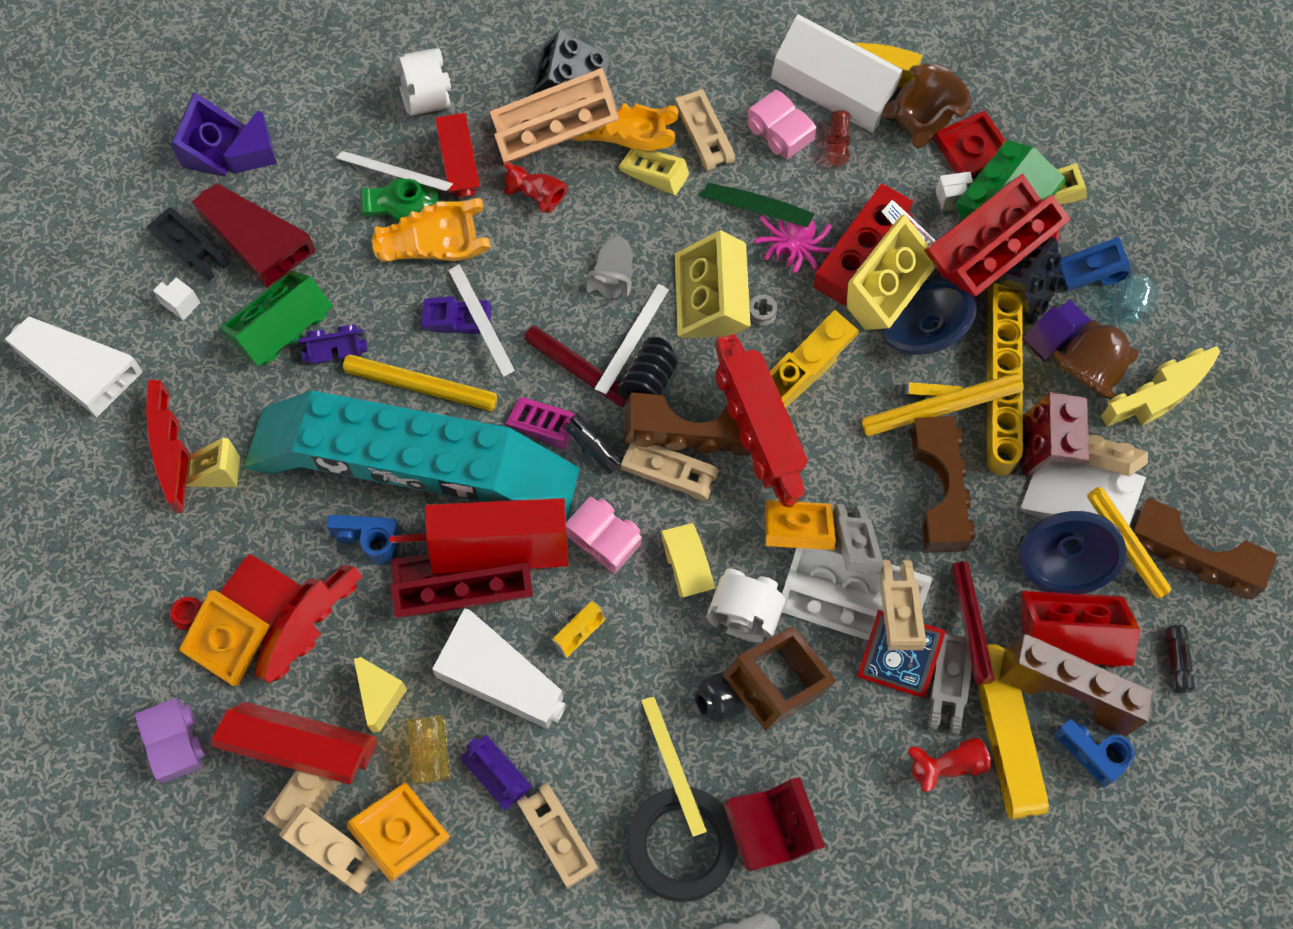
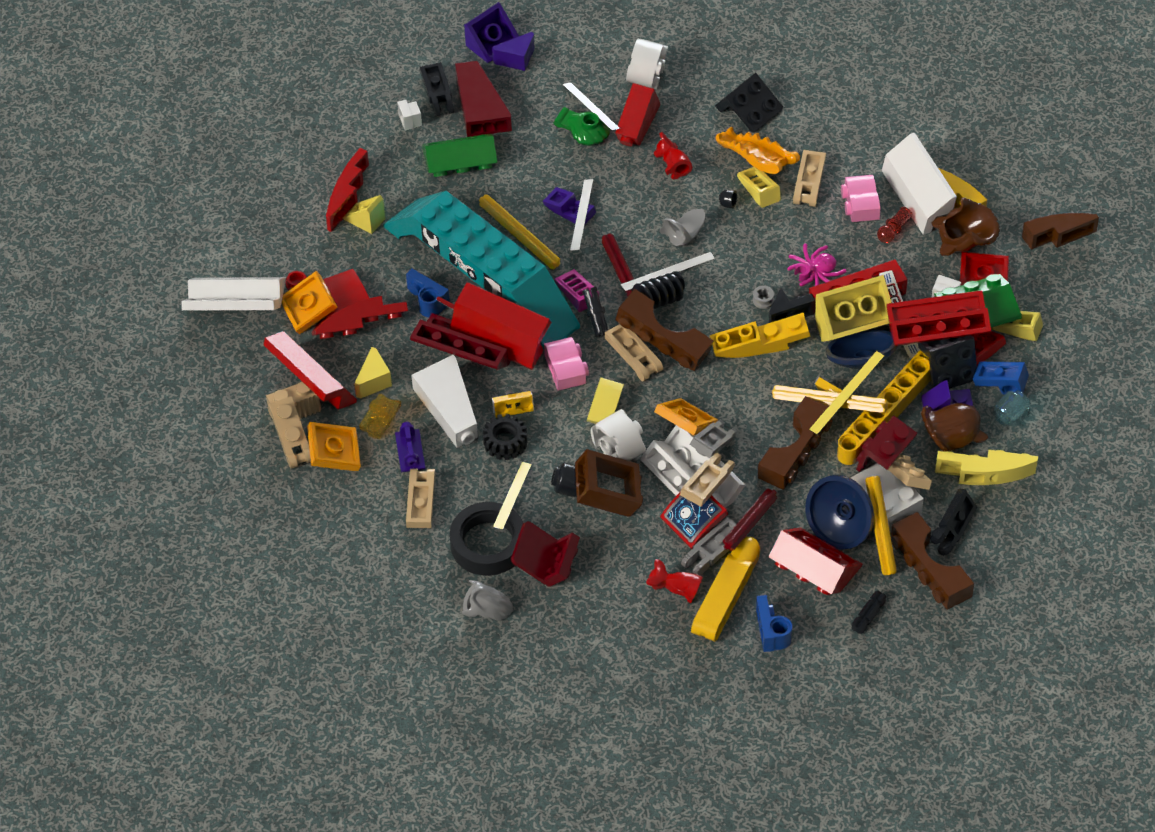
camera: 35 degrees right, 15 degrees down
white slope [5,317,143,417] -> none
medium lavender brick [135,698,206,784] -> none
dark purple hinge [298,324,368,365] -> none
light orange animal [372,198,491,262] -> none
light nougat slope [490,68,619,162] -> none
light yellow slope [675,230,751,338] -> none
dark green sticker [698,183,815,227] -> none
red hinge [715,334,808,508] -> none
reddish brown arch [999,634,1152,737] -> none
none -> white slope [182,277,286,310]
none -> black tyre [483,414,527,460]
none -> black hinge [719,189,737,209]
none -> black slope [769,288,815,323]
none -> light yellow sticker [809,351,884,434]
none -> black hinge [930,489,977,556]
none -> reddish brown slope [1022,213,1099,250]

